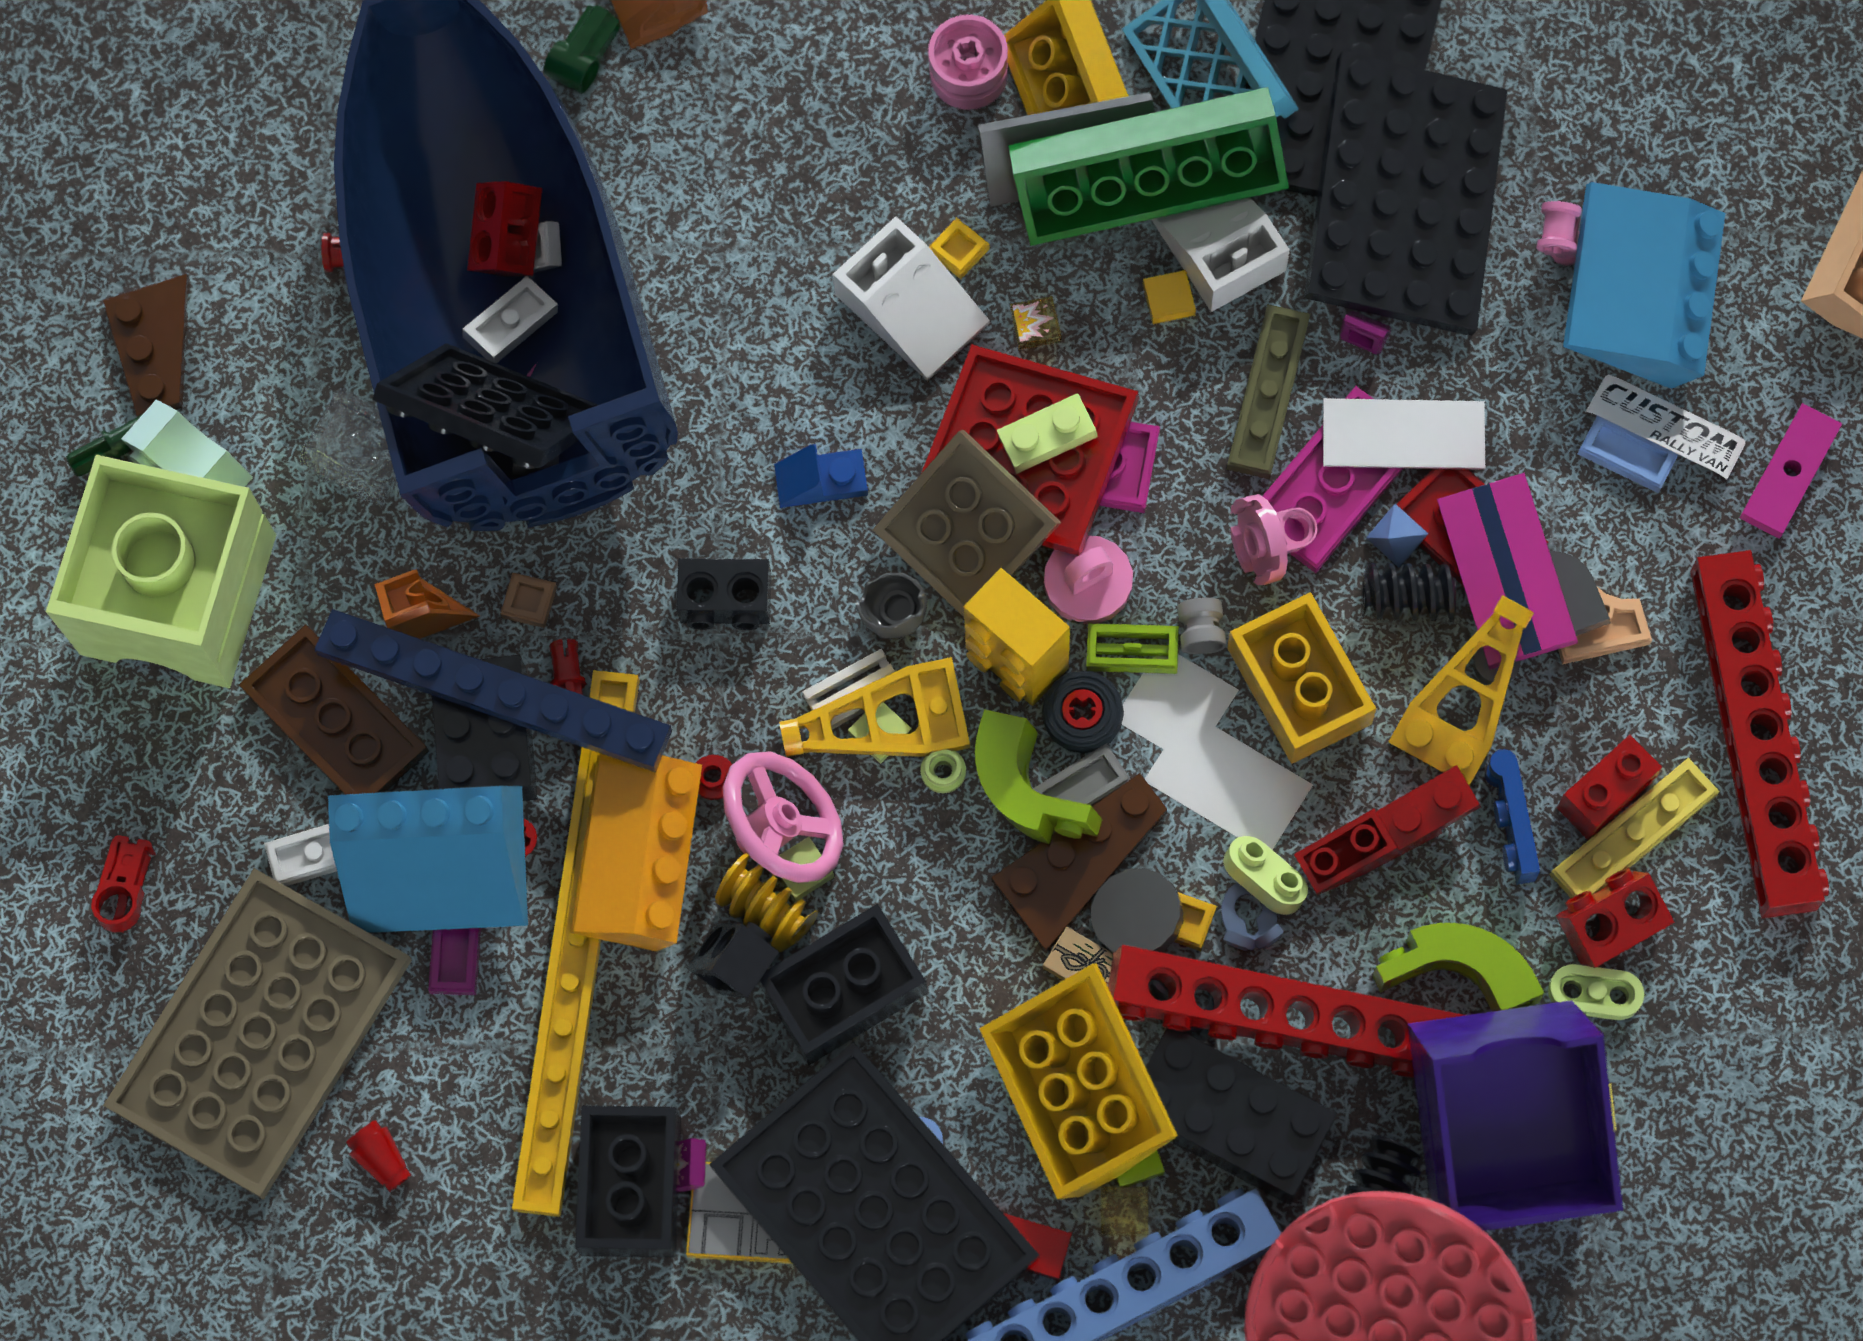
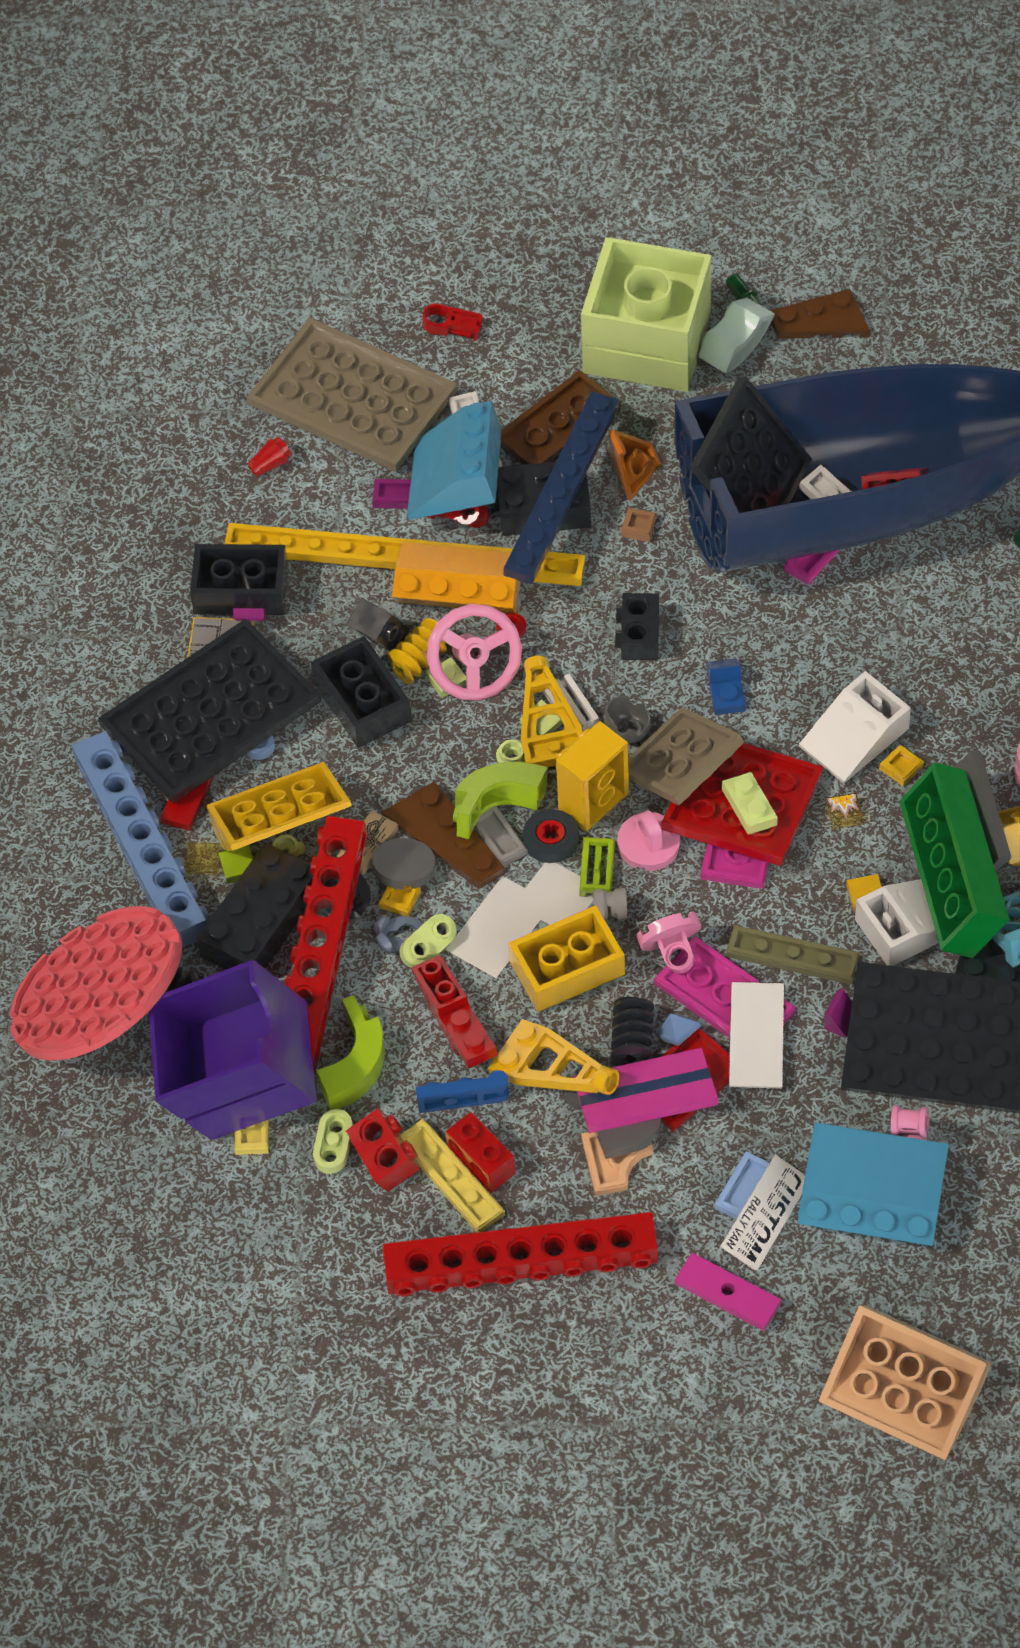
camera: 90 degrees right, 15 degrees down
red axle [549,639,586,695] -> none

